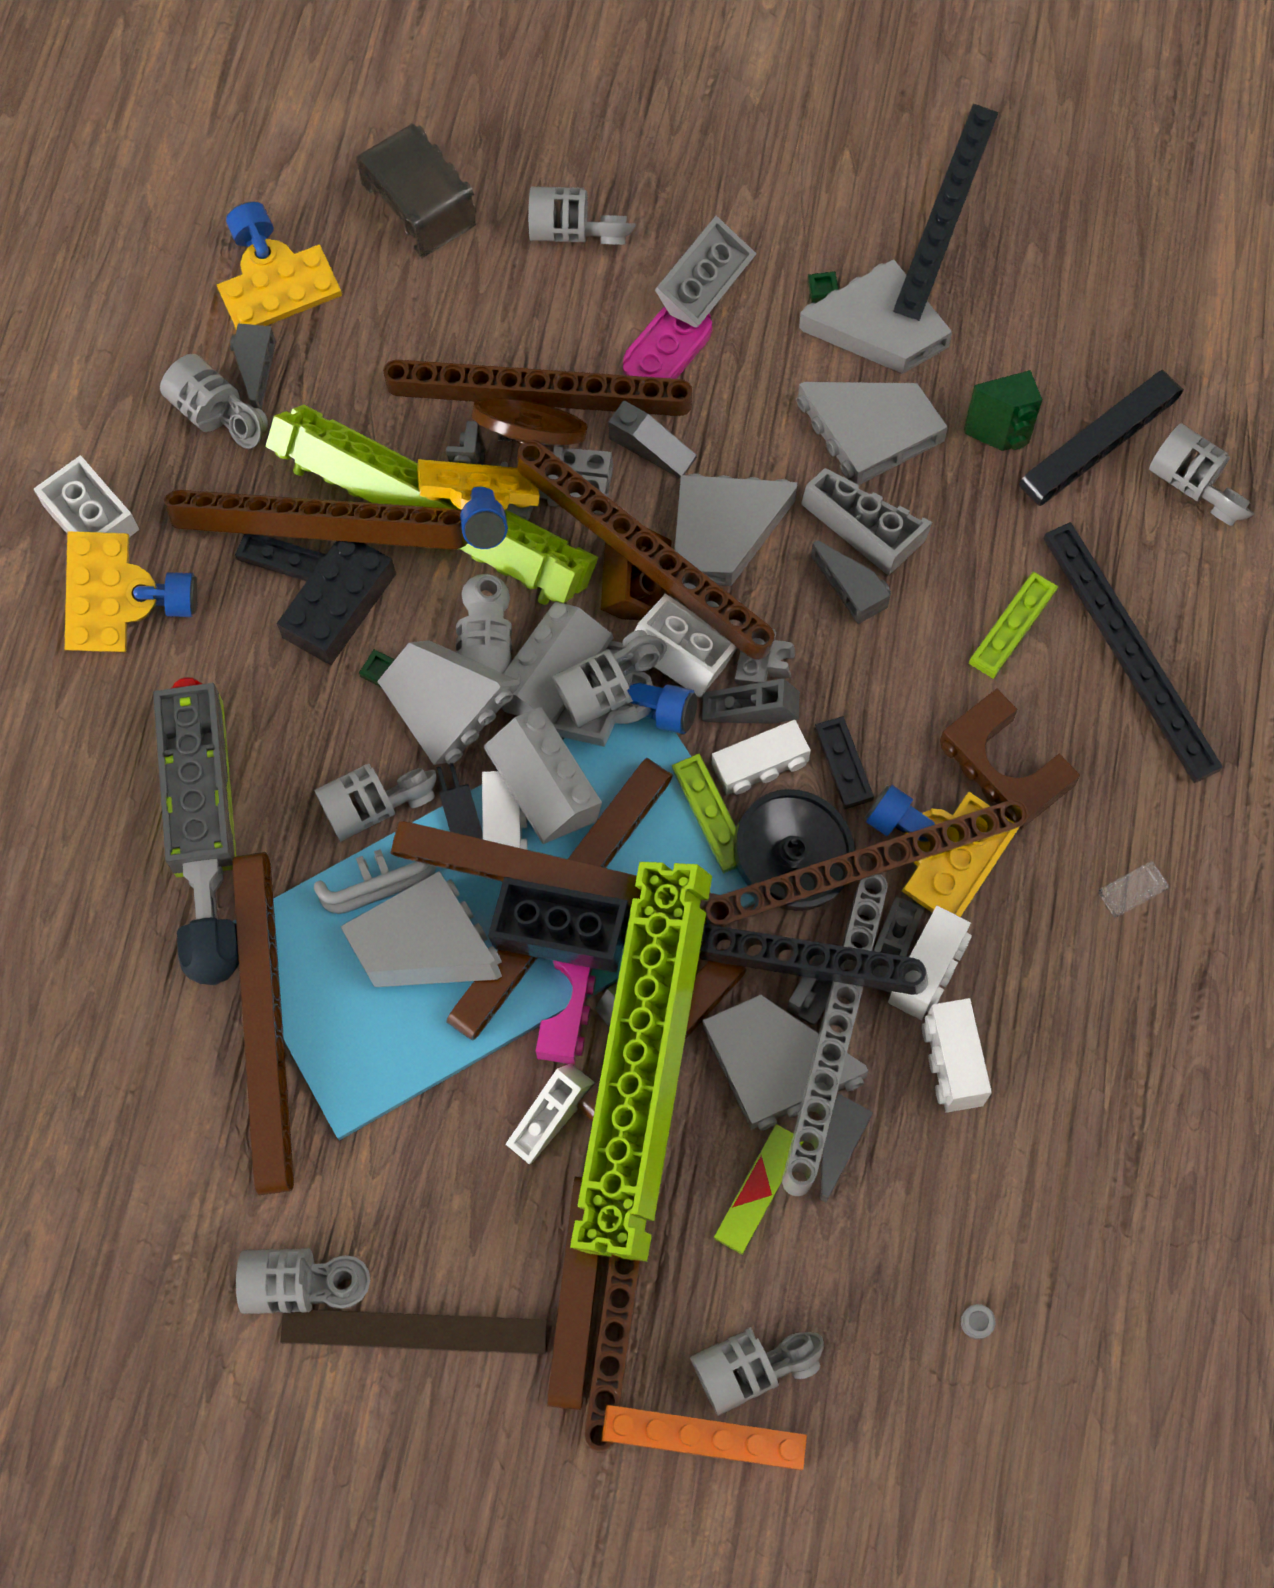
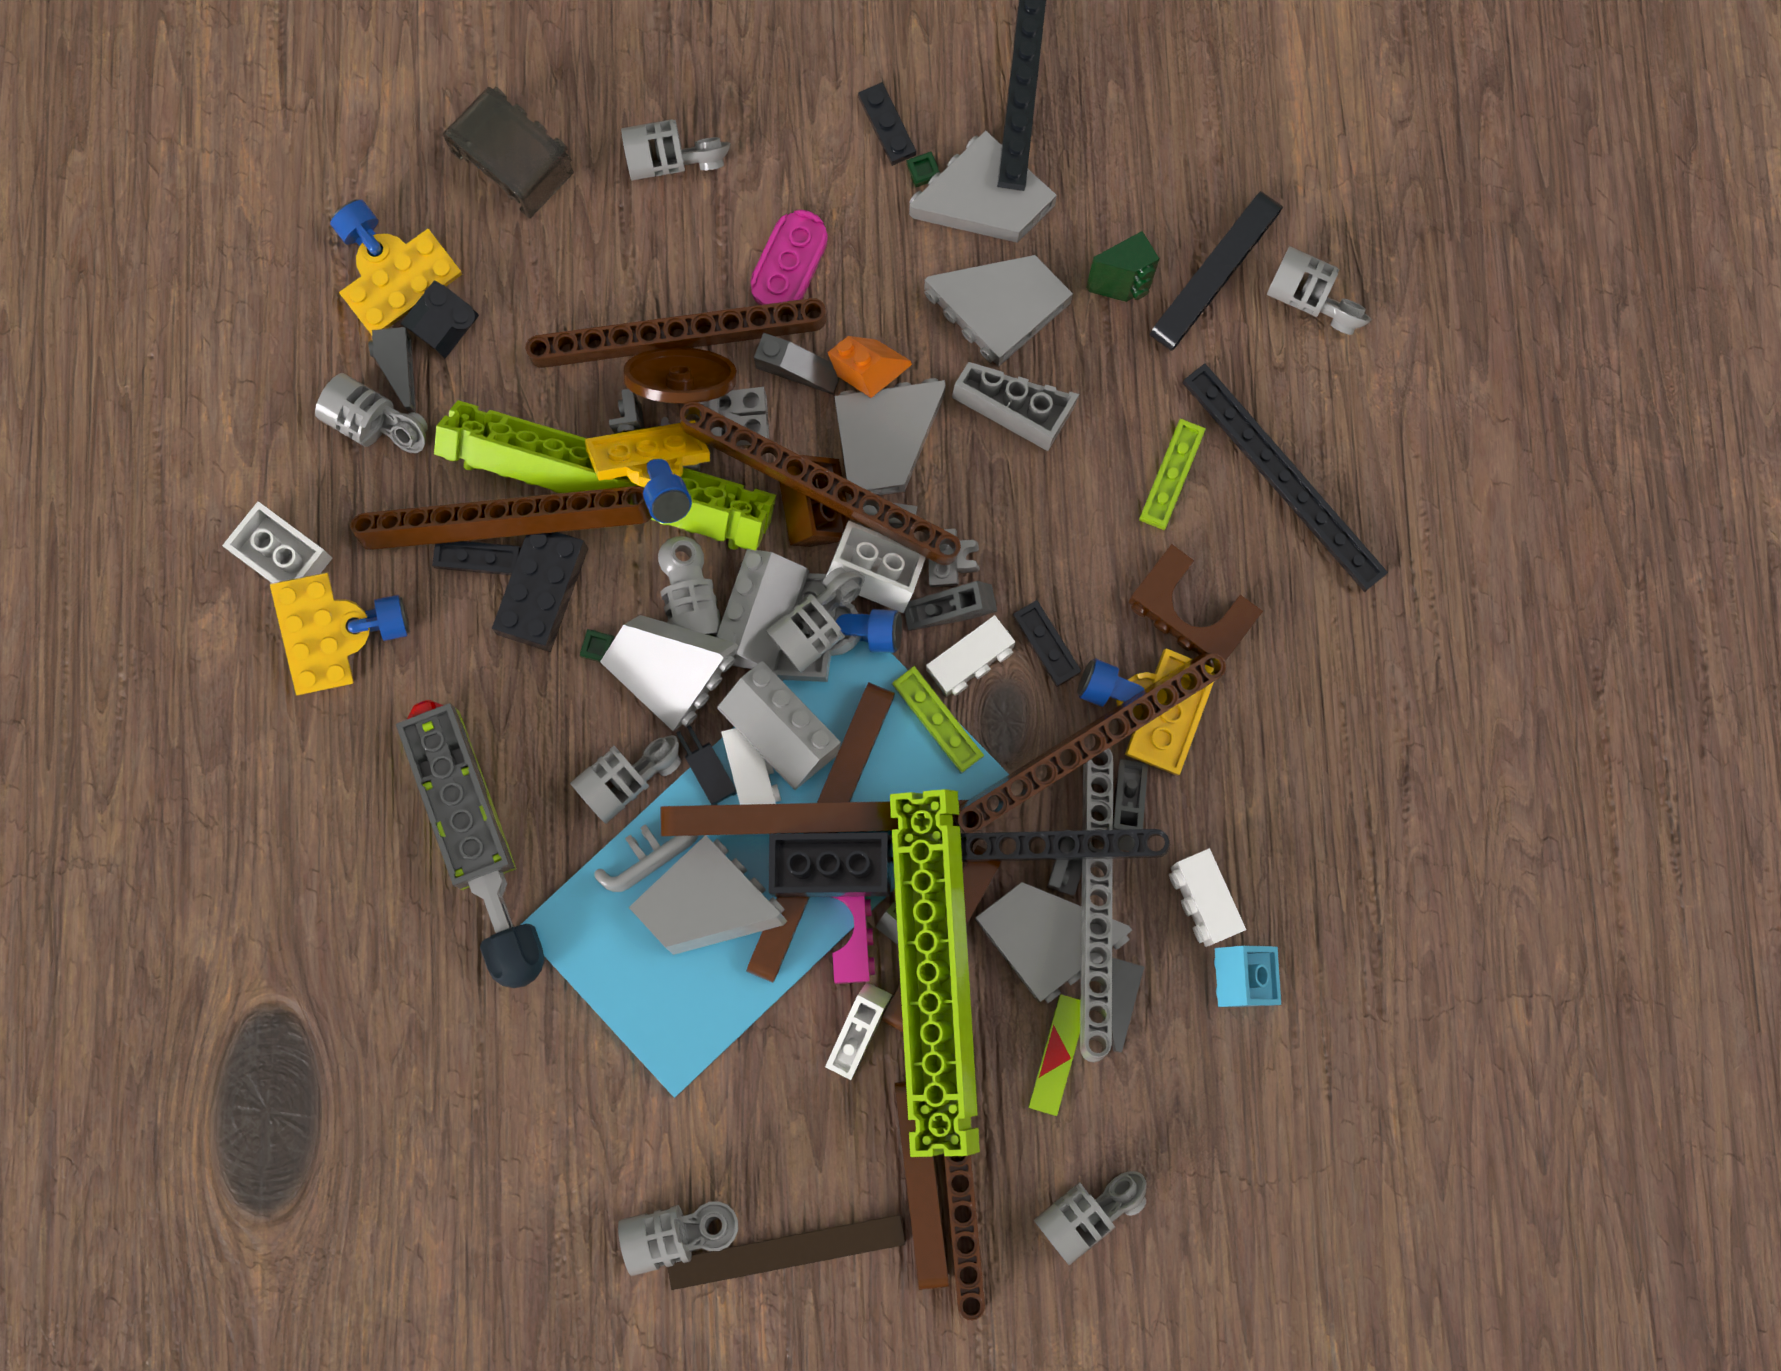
camera: 15 degrees left, 10 degrees up
reddish brown beam [233,852,294,1196] -> none
orange plate [602,1405,807,1470] -> none
light grey slope [655,216,757,328] -> none
black dish [733,789,855,911] -> none
dark grey slope [811,540,891,624] -> none
white brick [888,906,972,1020] -> none
light grey tile [961,1304,995,1339] -> none
clear tile [1098,861,1169,918] -> none
none -> black slope [400,280,479,359]
none -> orange slope [827,336,912,398]
none -> black plate [858,82,916,166]
none -> medium azure slope [1214,946,1281,1007]

